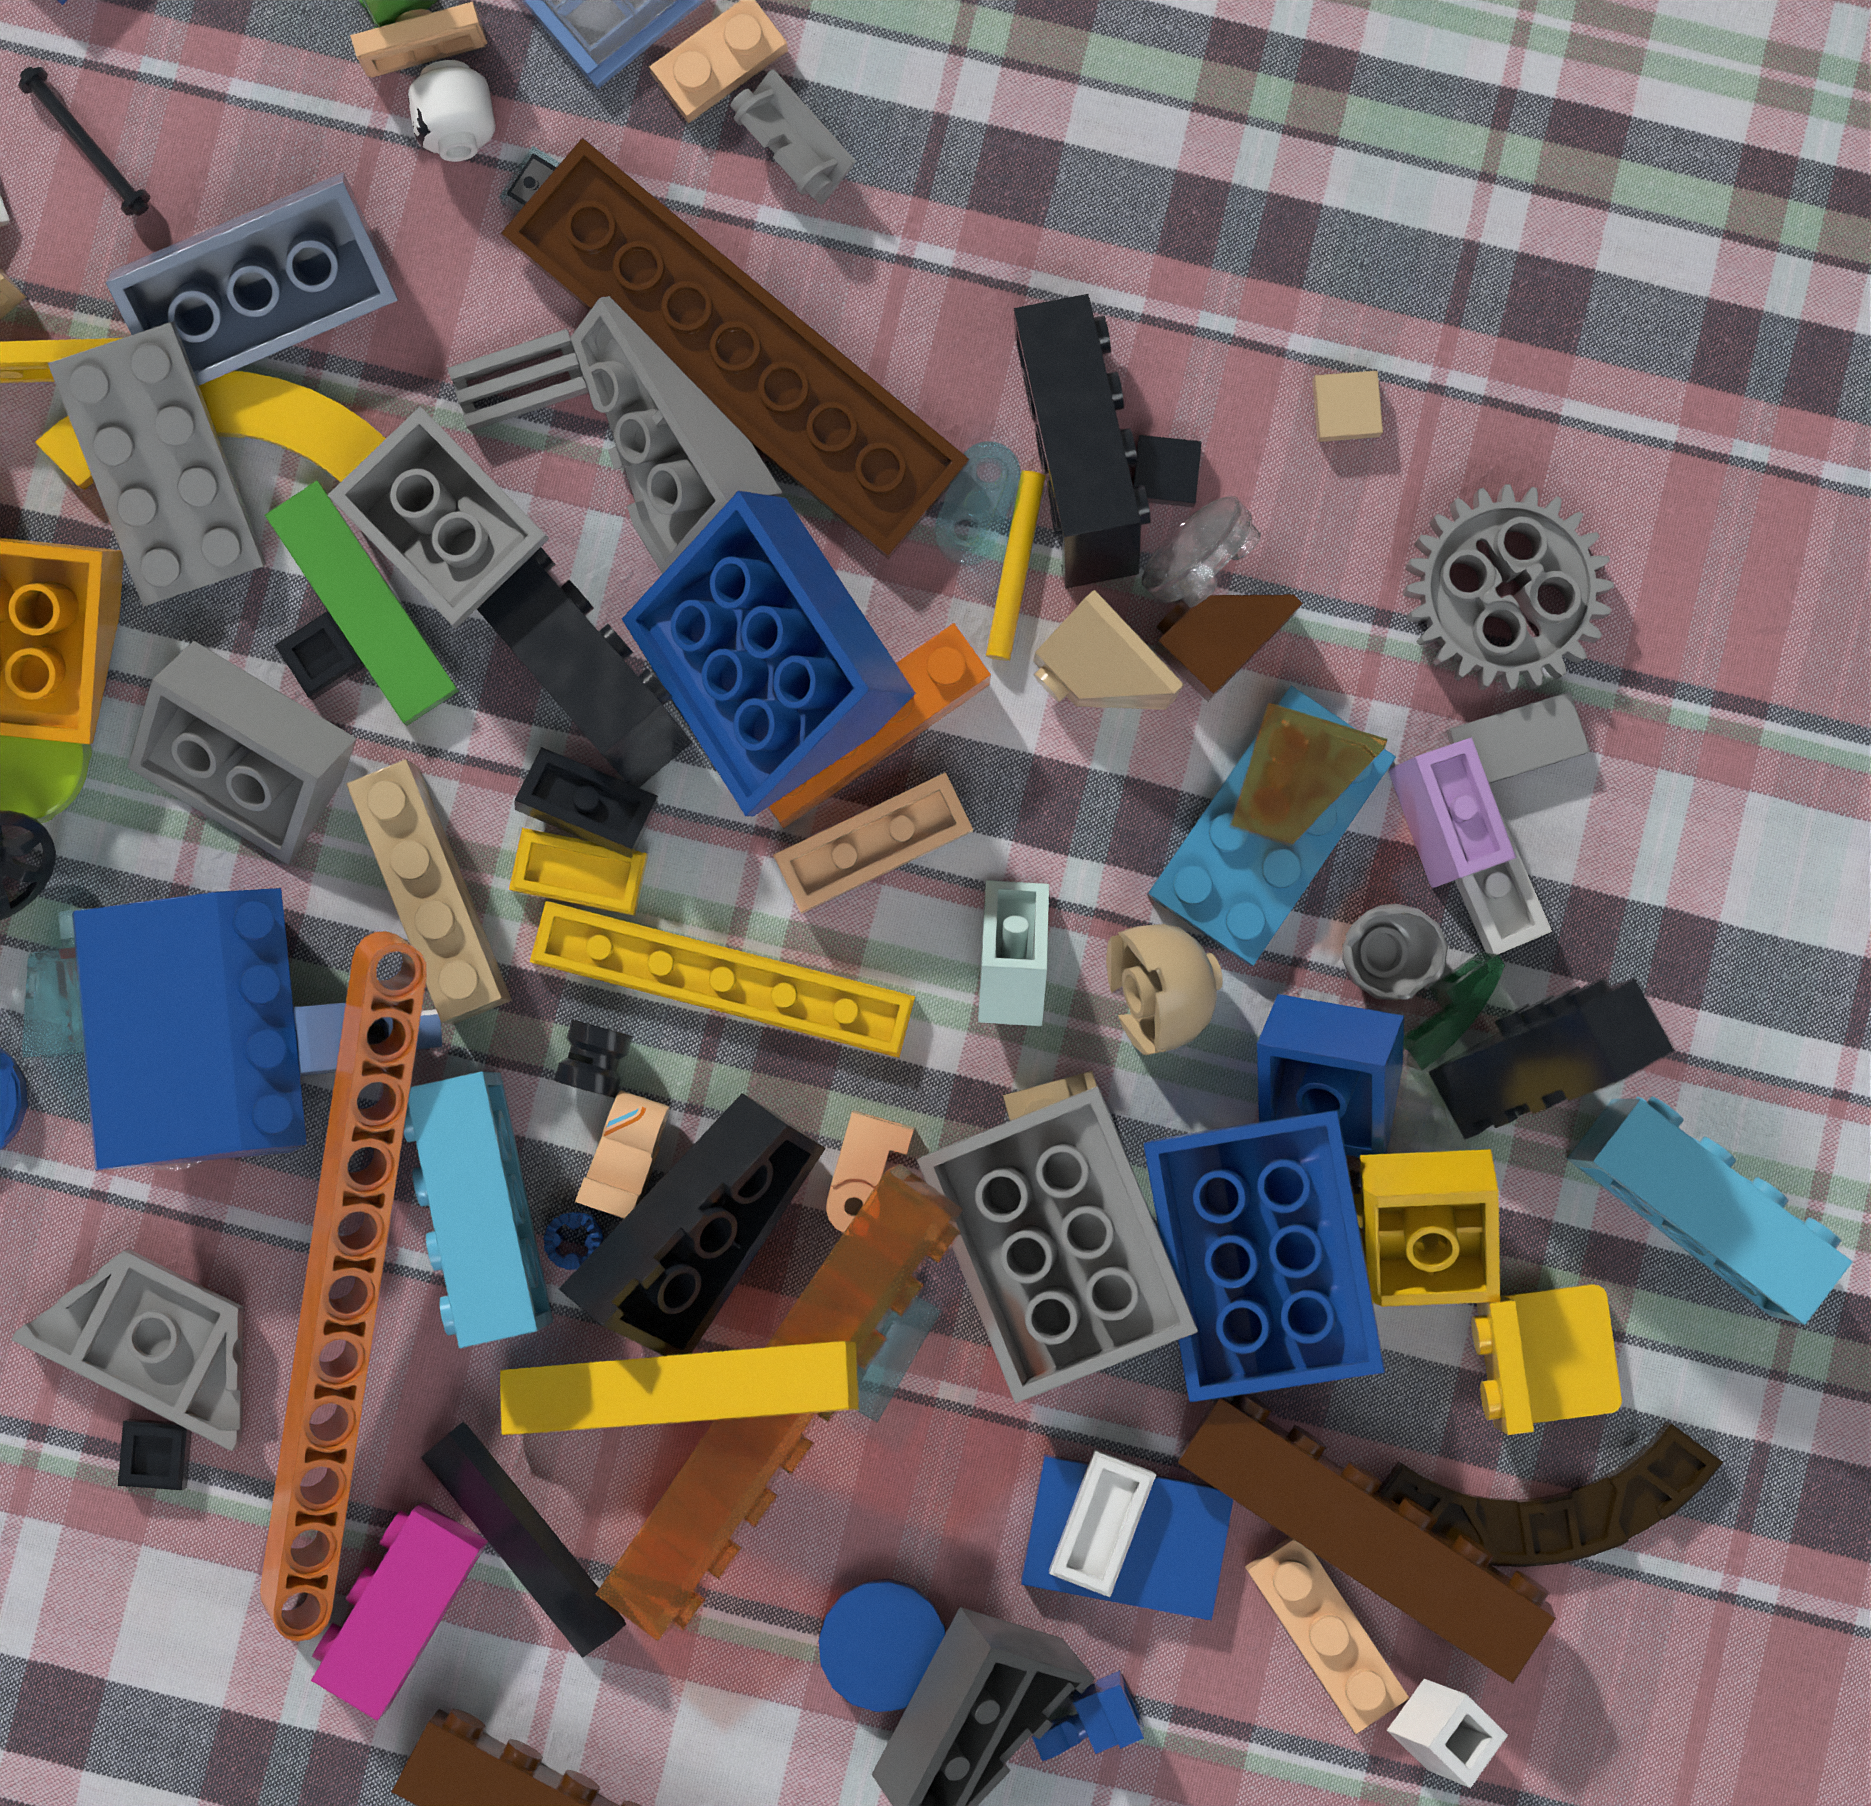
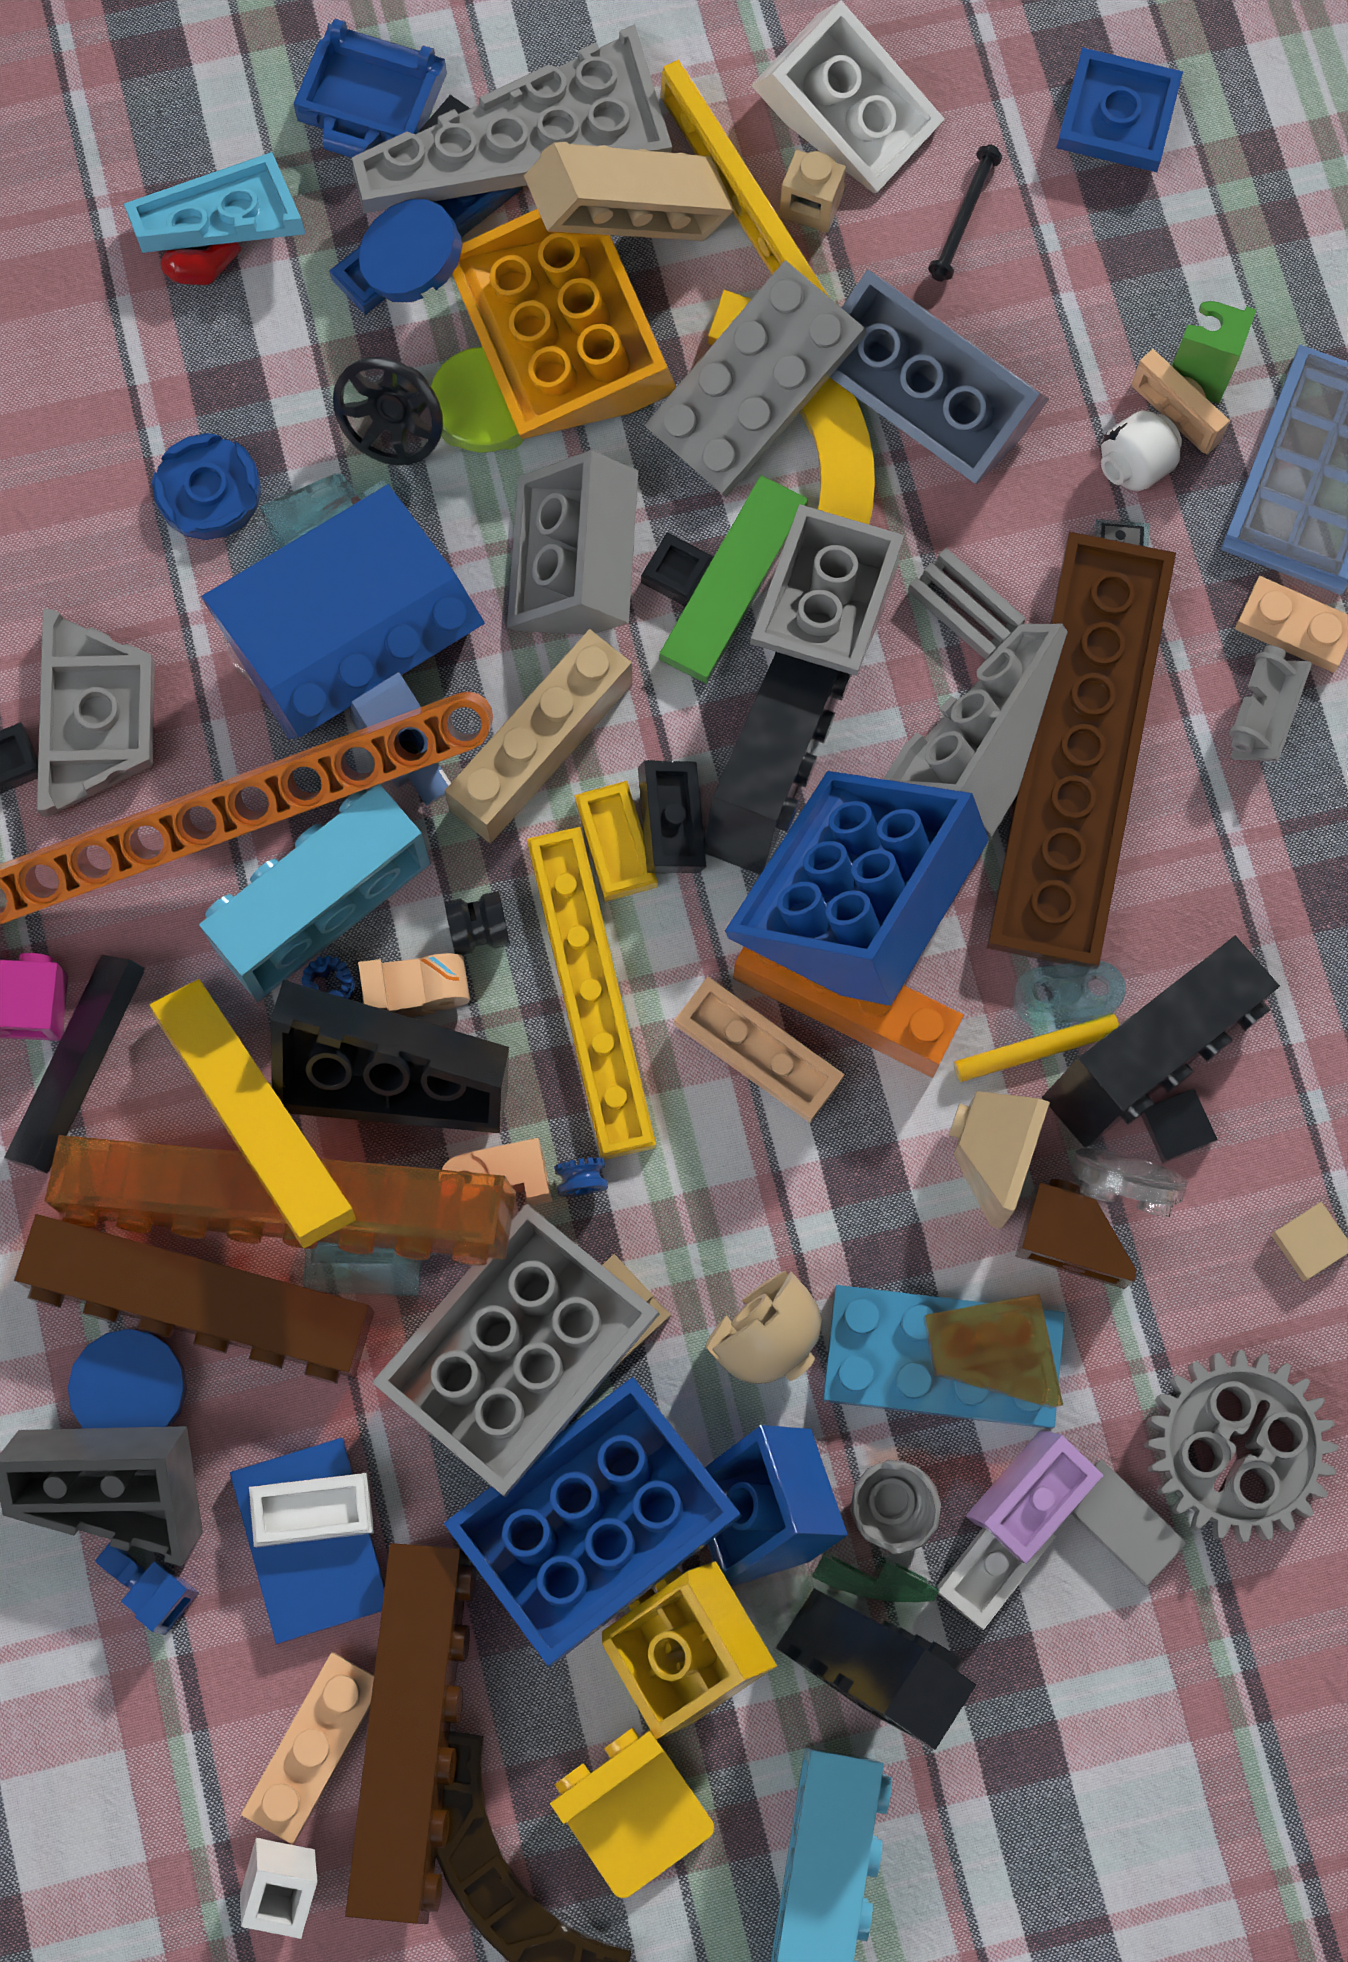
camera: 60 degrees right, 10 degrees down
light aqua slope [978,880,1049,1026] -> none
none -> reddish brown brick [14,1214,375,1384]
none -> blue bush [554,1157,608,1197]

